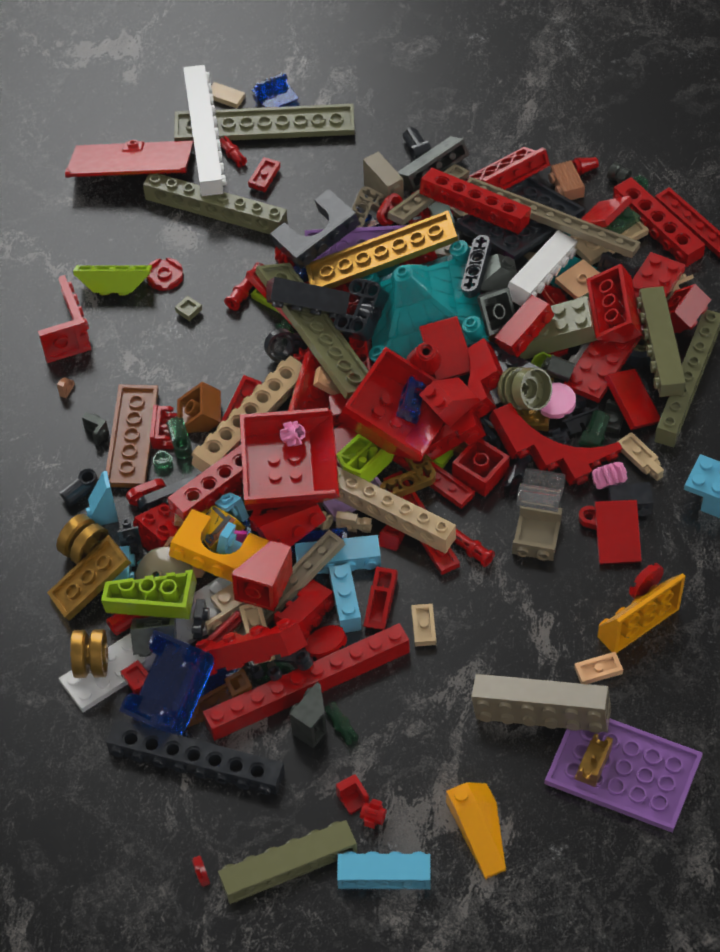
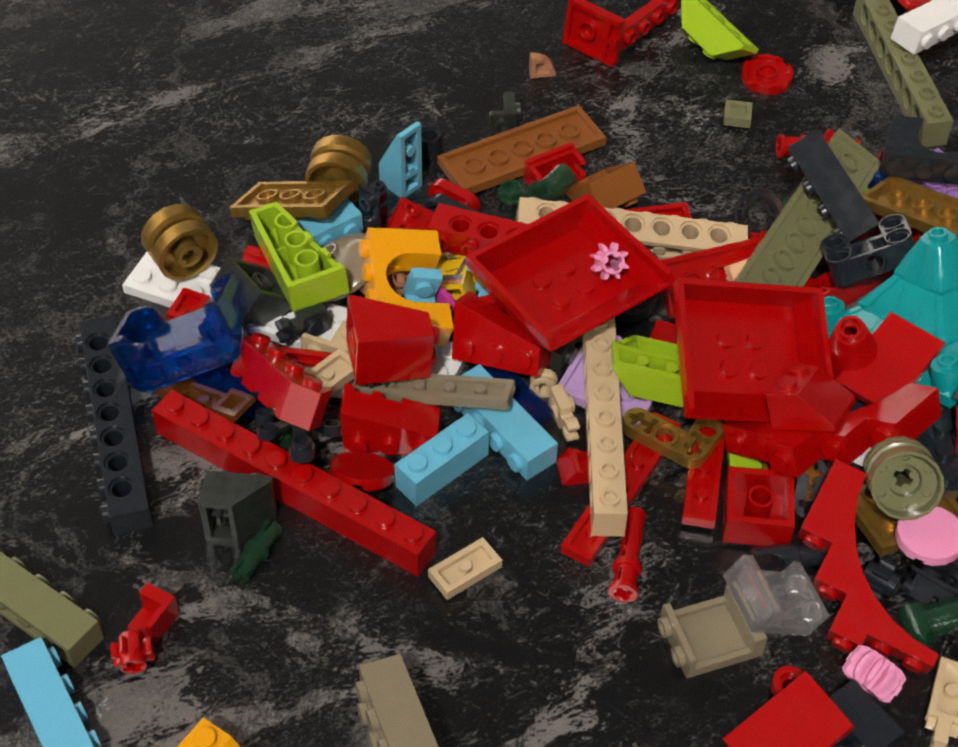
camera: 55 degrees right, 5 degrees down
red slope [363,566,398,630] -> none
clear blue hinge [396,376,426,424] -> none

